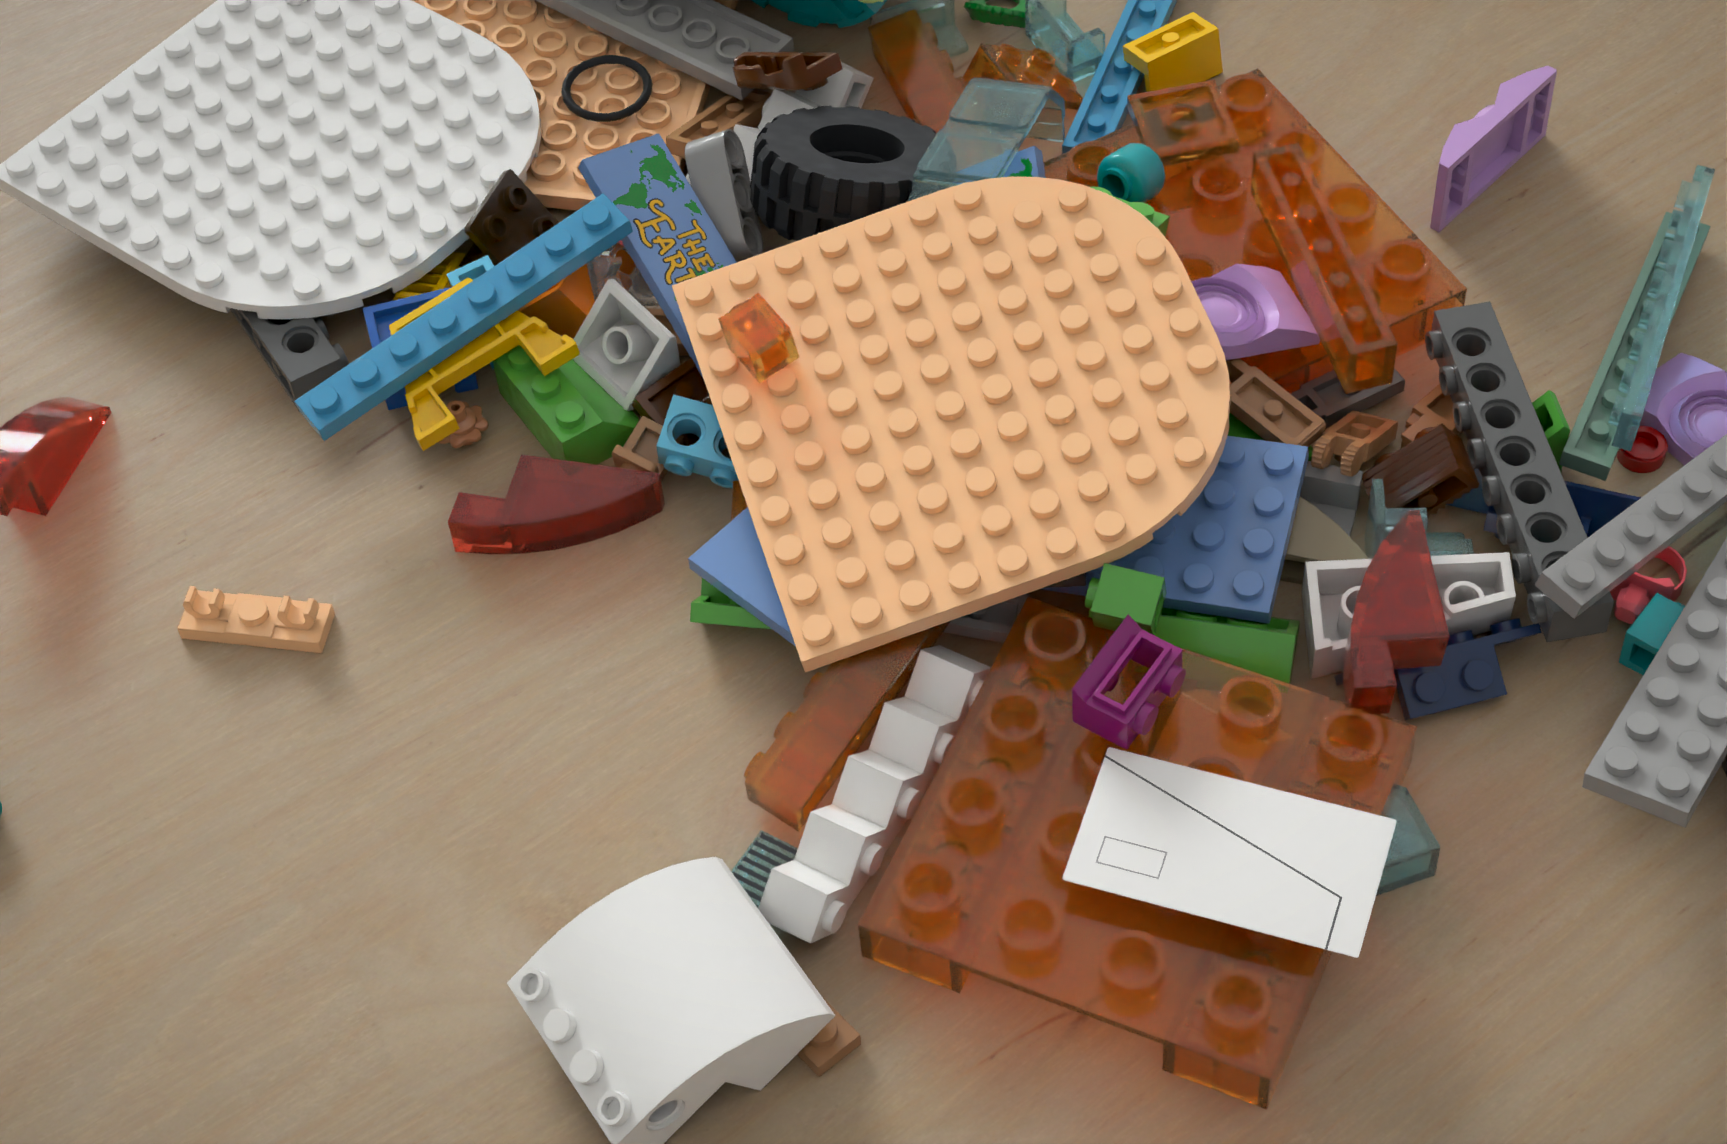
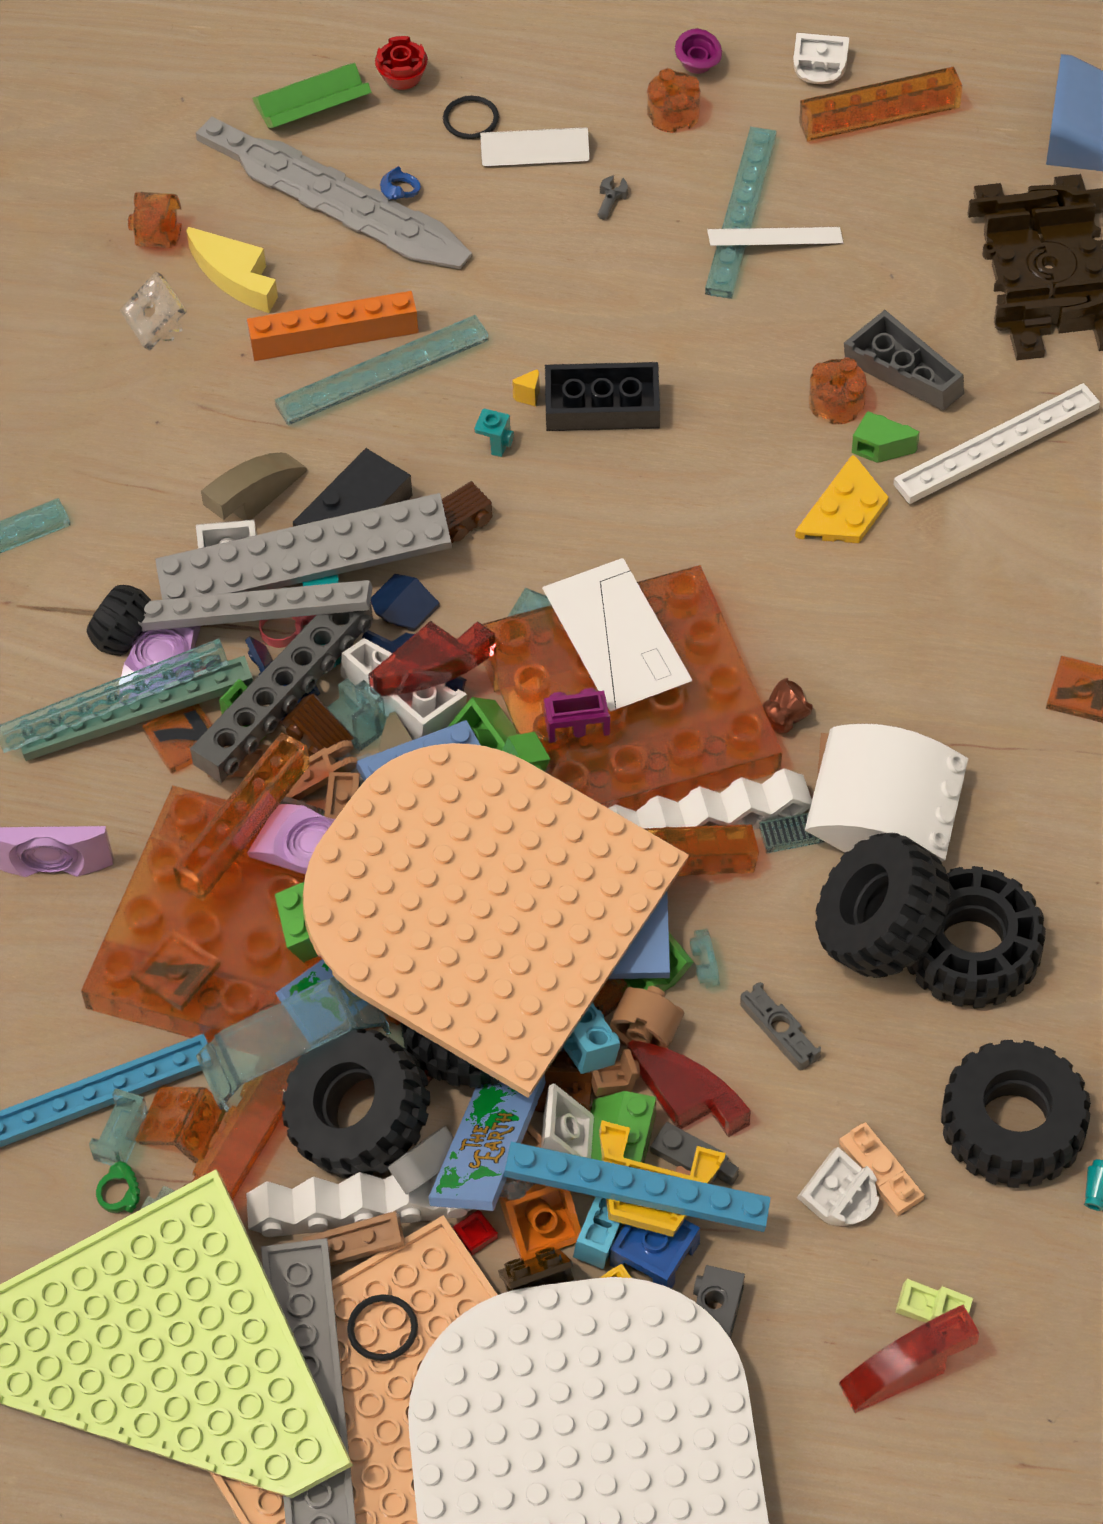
camera: 135 degrees left, 5 degrees up
clear orange brick [718,293,799,383] -> none
reddish brown slope [732,52,843,91] -> none
teal head [1096,143,1166,203] -> none
yellow panel [1123,12,1223,107] -> none
none -> clear orange tile [142,704,212,774]
none -> dark blue slope [370,573,440,632]
none -> reddish brown brick [442,481,493,543]
none -> medium nougat brick [610,986,685,1056]
none -> dark grey hinge [650,1122,739,1186]
none -> clear light blue plate [689,929,720,989]
none -> dark grey piece [740,982,821,1071]
none -> copper hair [761,678,813,733]
none -> white slope [797,1147,879,1226]
none -> black tyre [815,833,950,978]
none -> yellowish green slope [895,1279,973,1330]
none -> black tyre [907,866,1046,1008]
none -> black tyre [941,1040,1091,1188]

